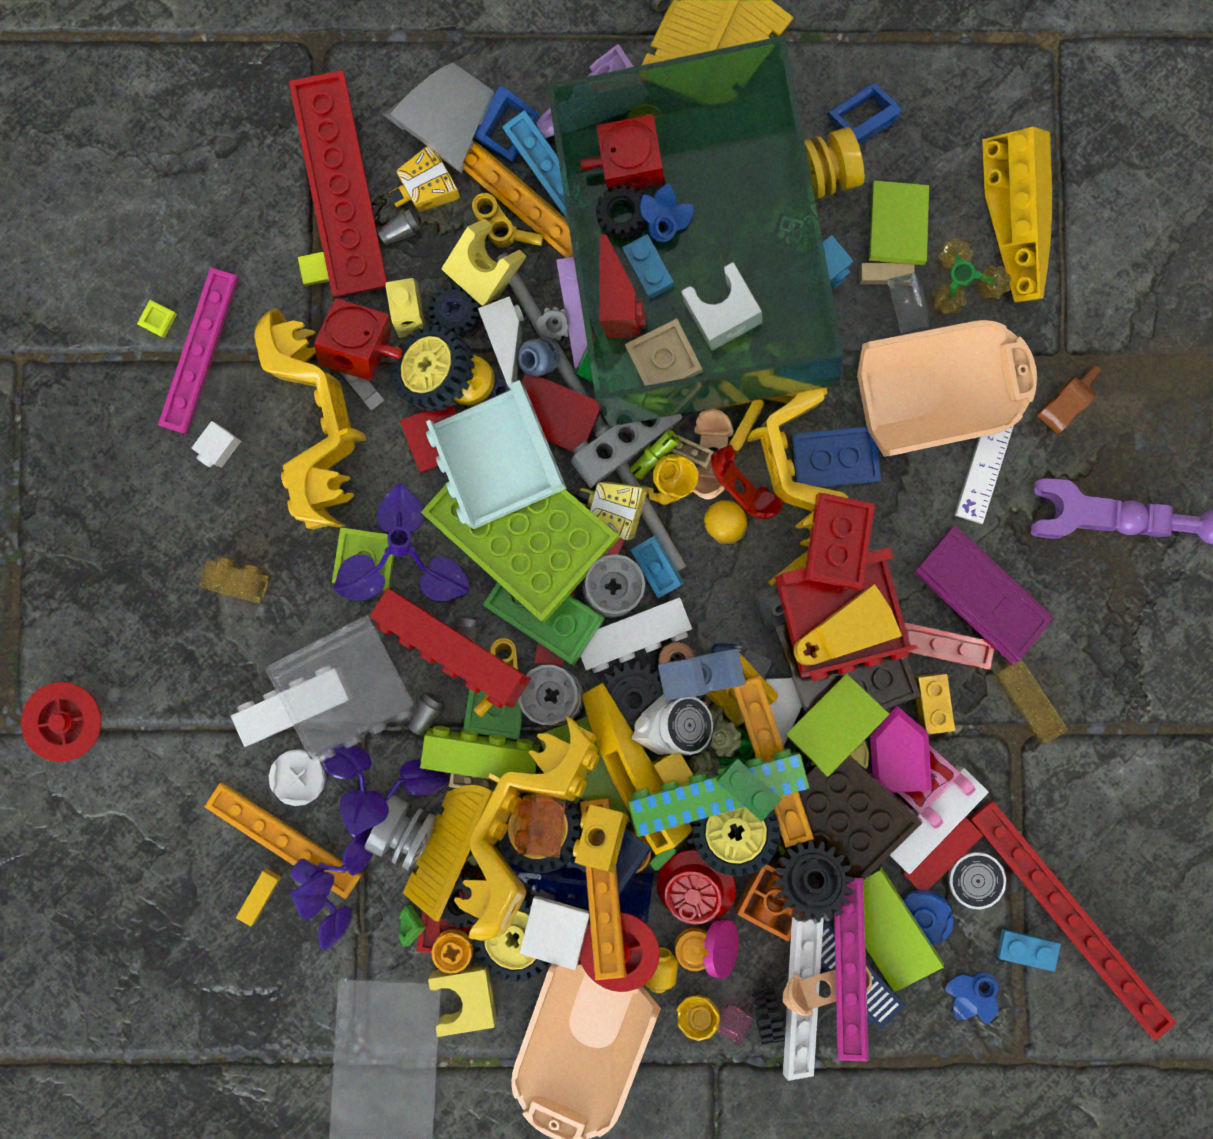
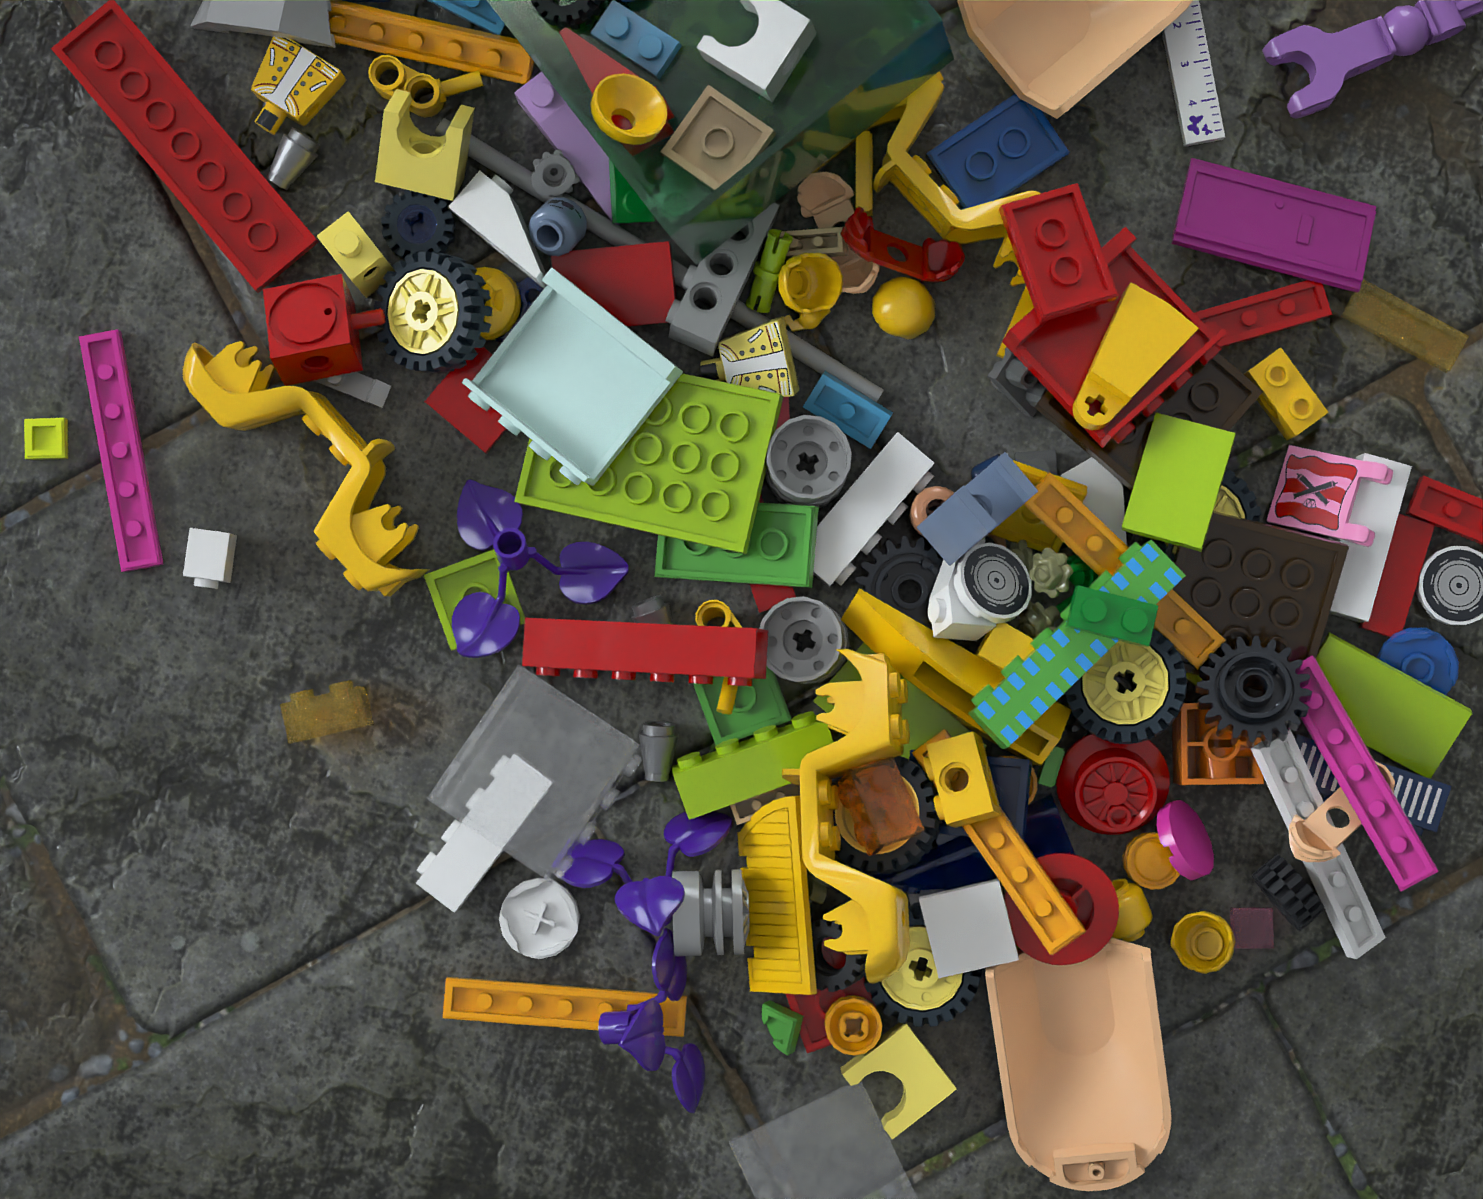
camera: 30 degrees left, 0 degrees up
red wheel [21,682,102,762] -> none
yellow piece [236,868,282,927] -> none
neon yellow tile [298,252,329,286] -> none
dark pink tile [870,705,932,793] -> none
none -> yellow piece [591,73,667,145]

